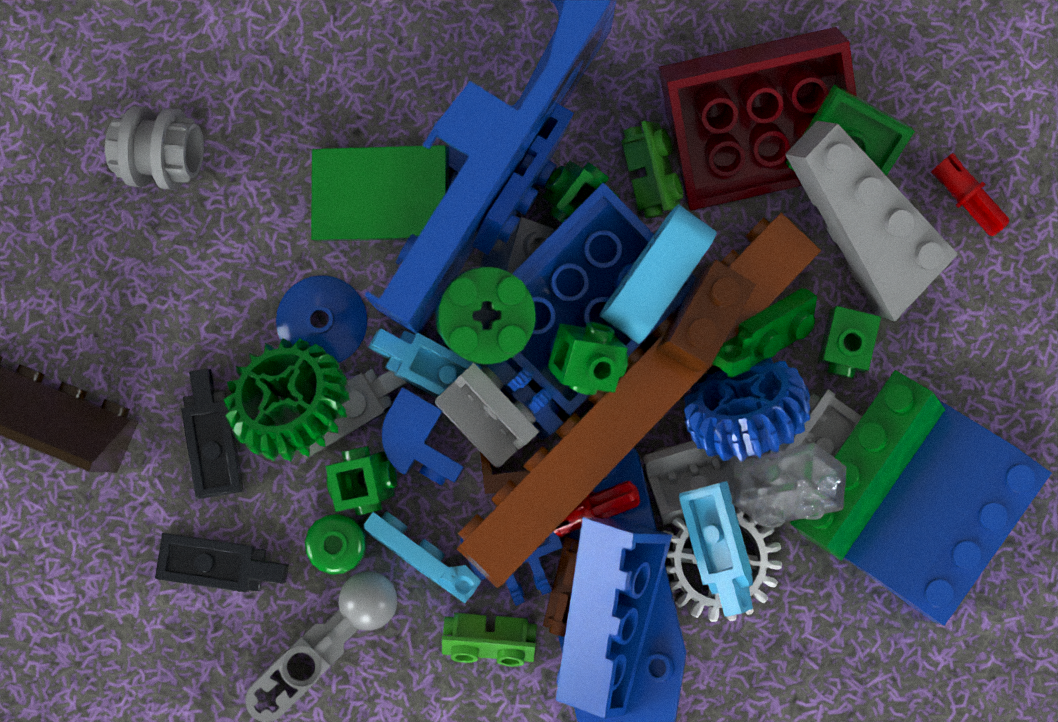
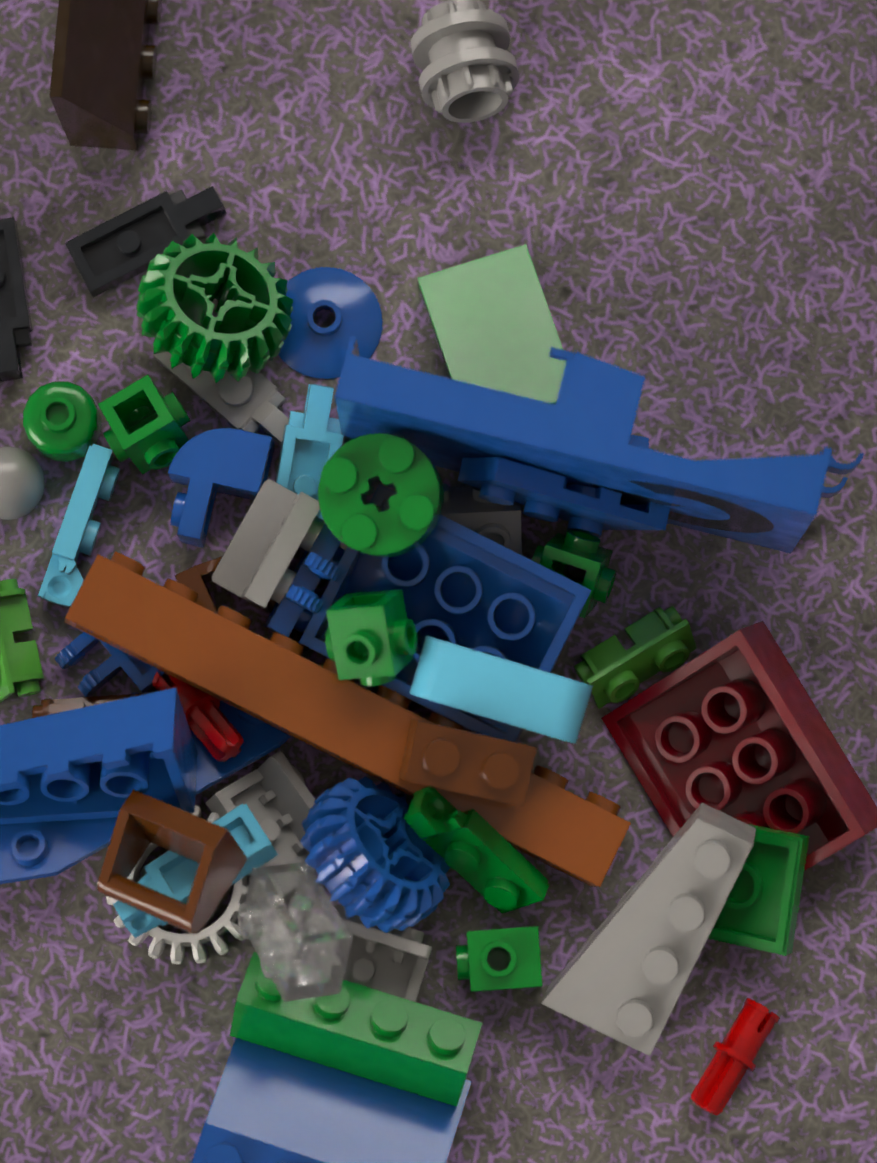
camera: 75 degrees right, 5 degrees down
none -> reddish brown tile [97,789,248,934]

